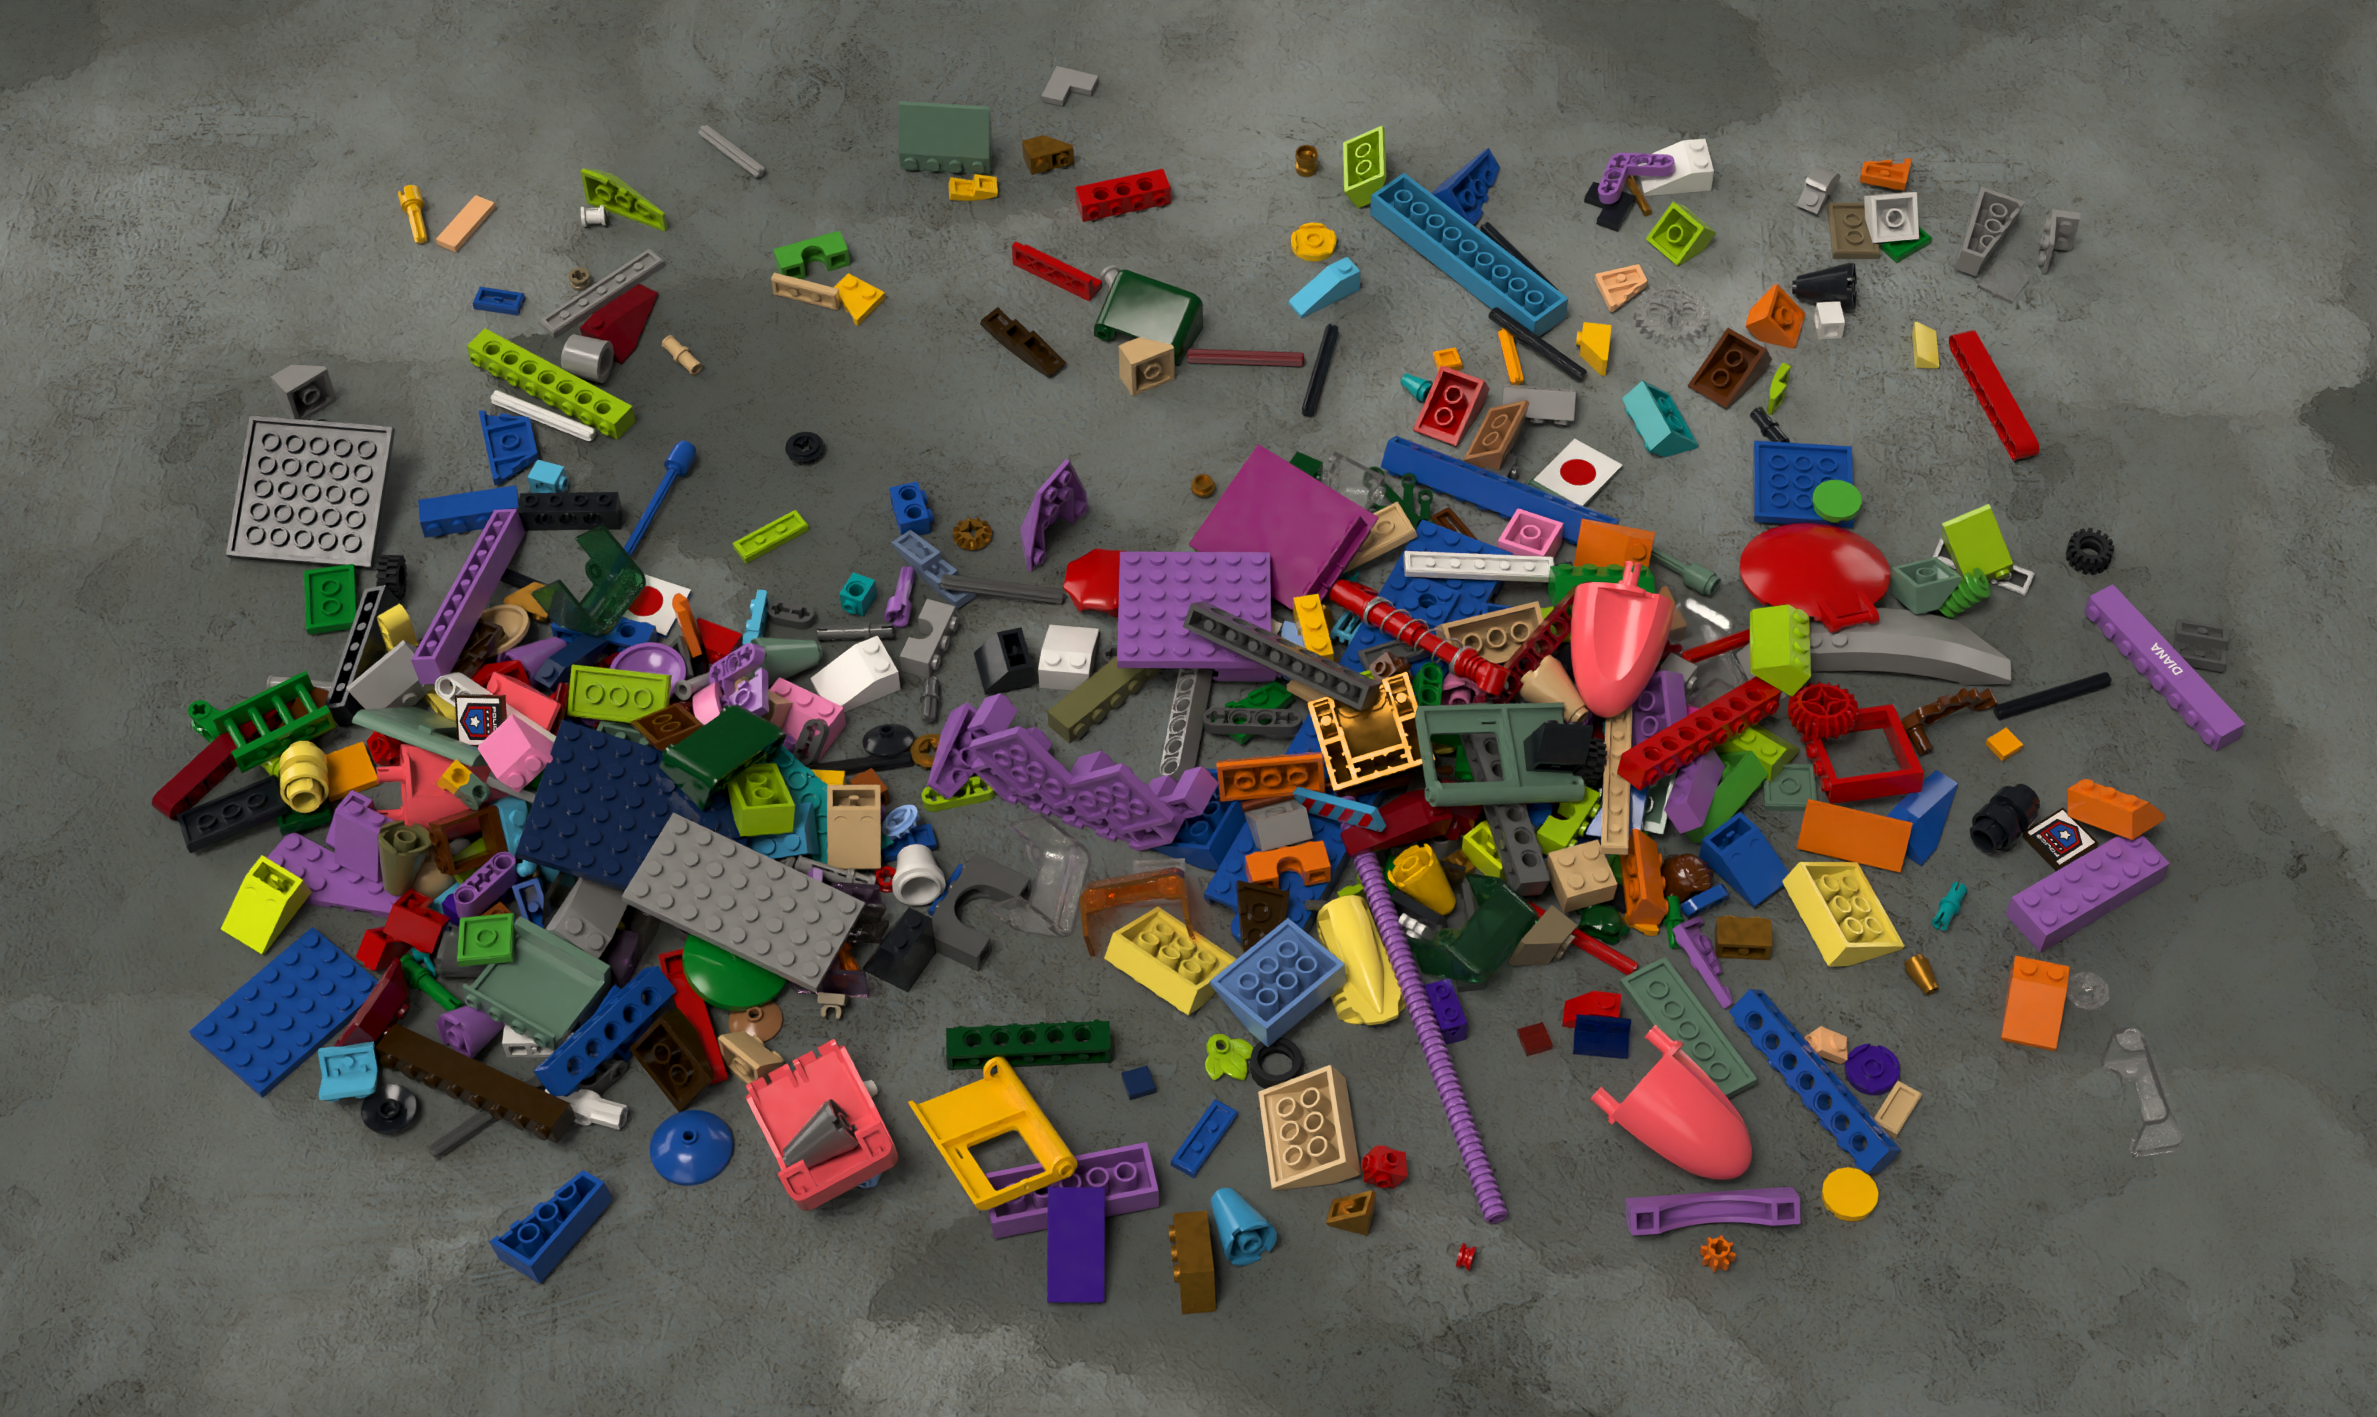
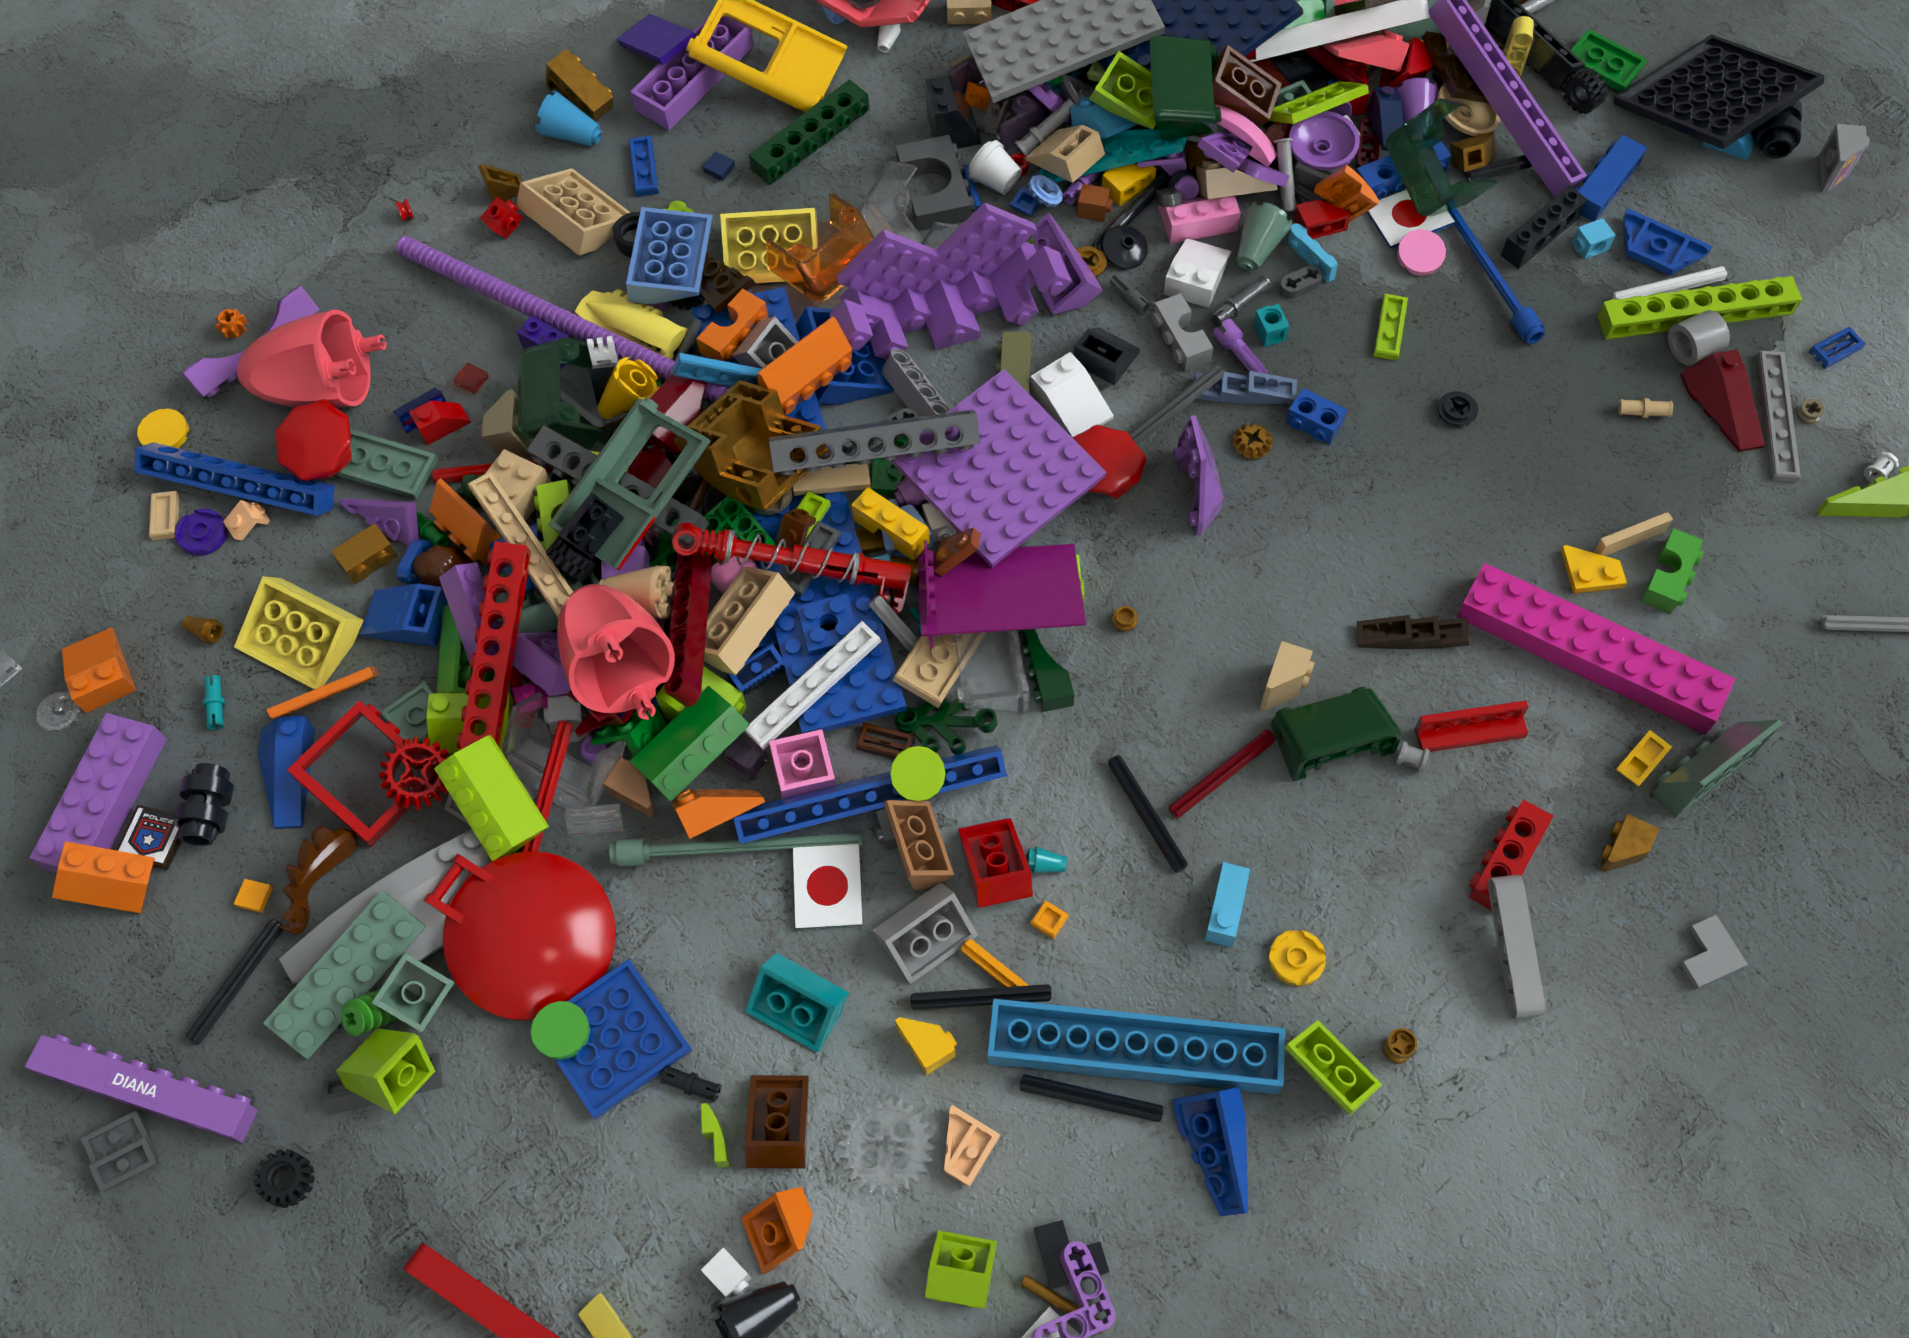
camera: 140 degrees right, 10 degrees up
none -> sand green plate [263,890,426,1060]
none -> red piece [275,399,352,481]
none -> light grey axle [869,595,919,653]
none -> lime tile [890,746,946,801]
none -> dark orange wing [934,527,981,577]
none -> bright pink tile [1397,229,1446,276]
none -> dark pink brick [1456,563,1736,735]
none -> light grey beam [1488,874,1545,1019]

